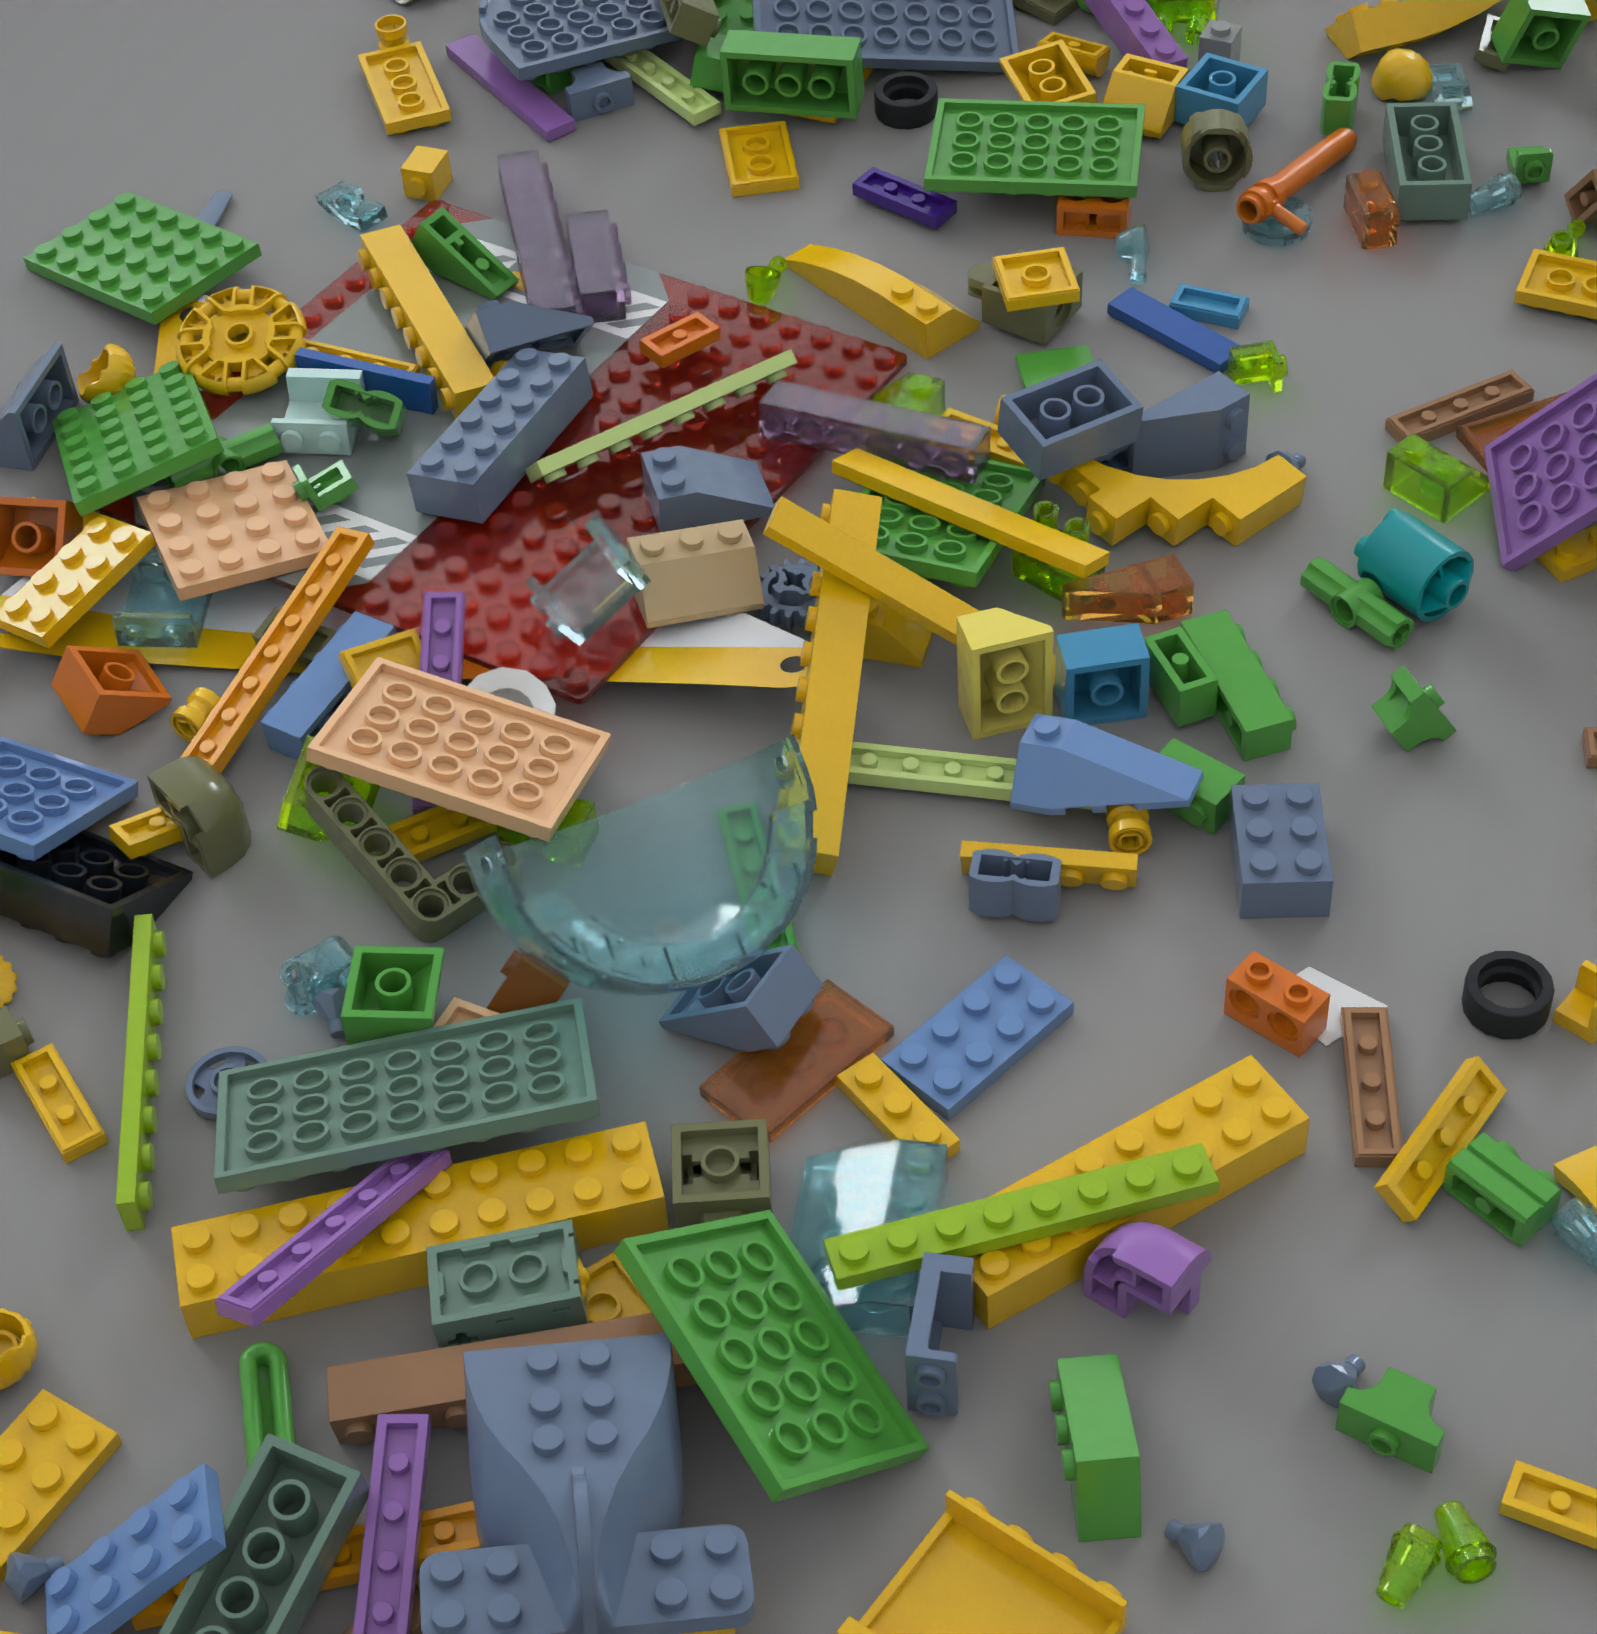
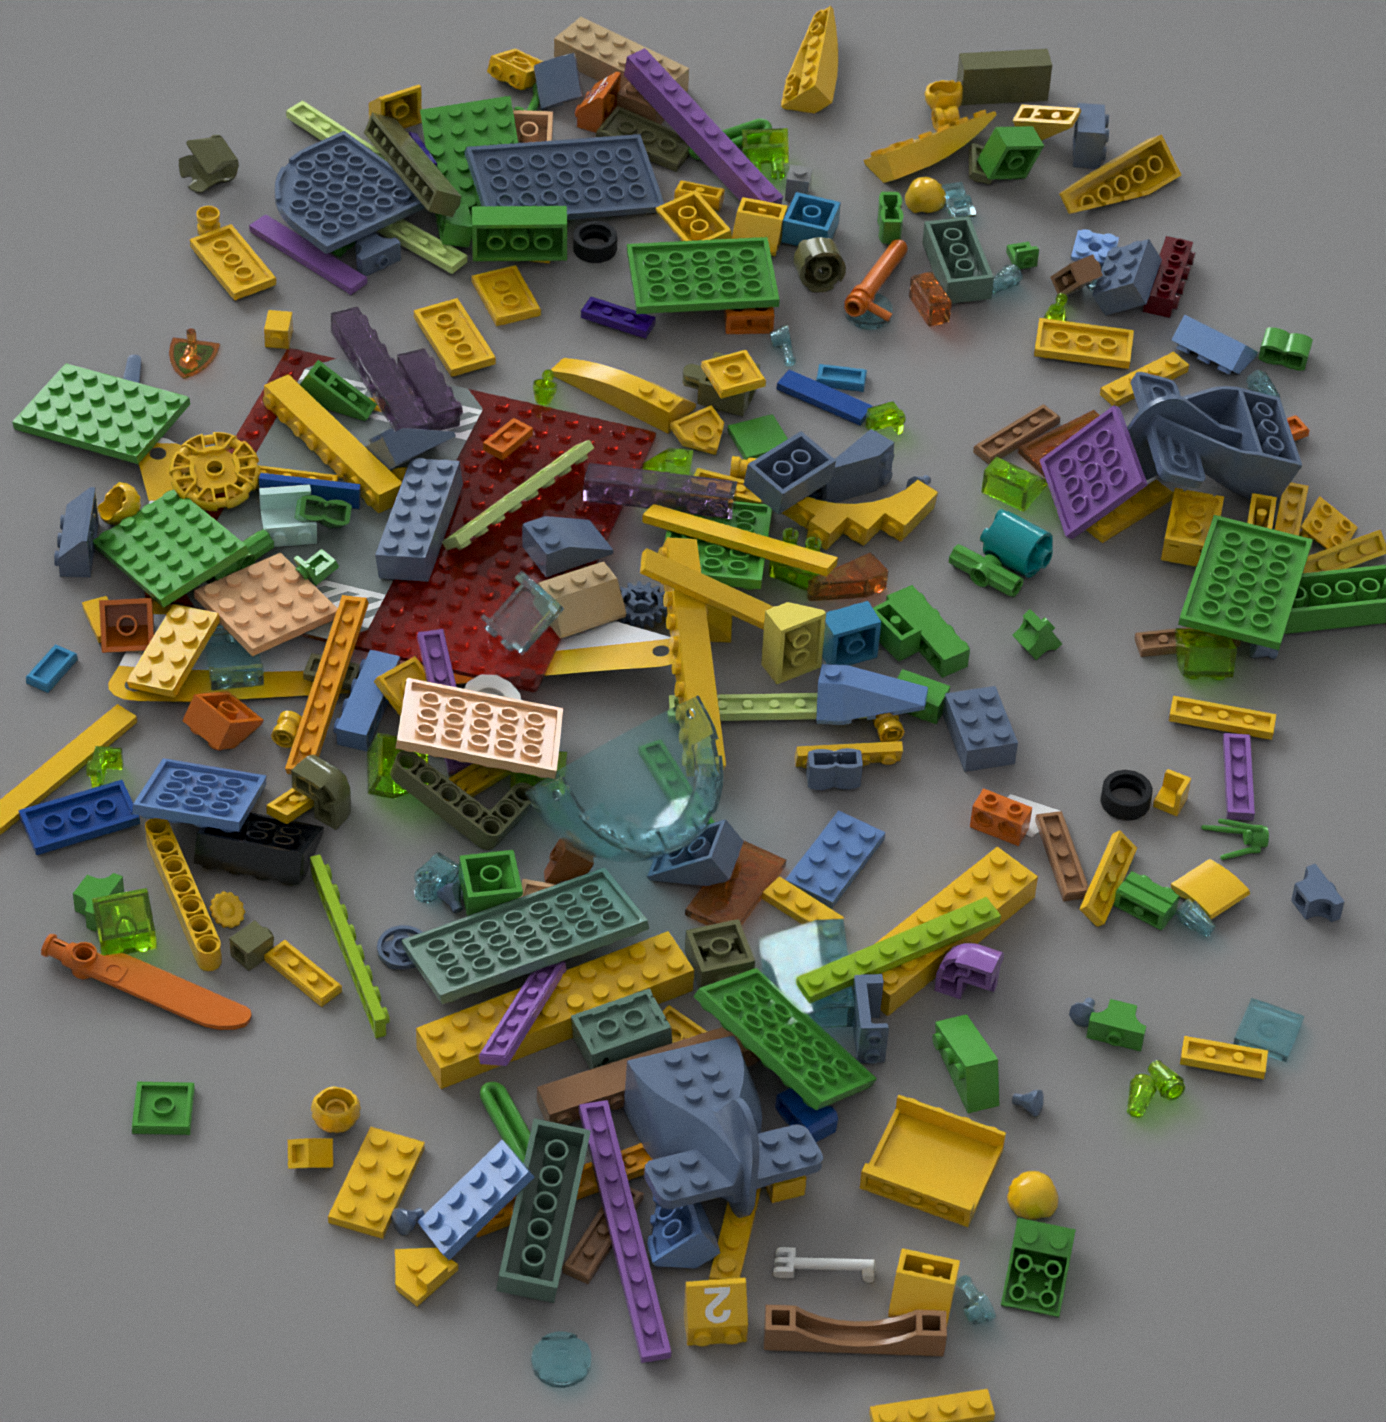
camera: 20 degrees left, 0 degrees up
clear light blue slope [315,181,388,232] -> none
none -> clear orange shield [169,328,220,379]
none -> yellow plate [413,298,496,377]
none -> yellow plate [669,405,725,455]
none -> blue brick [775,1088,838,1142]

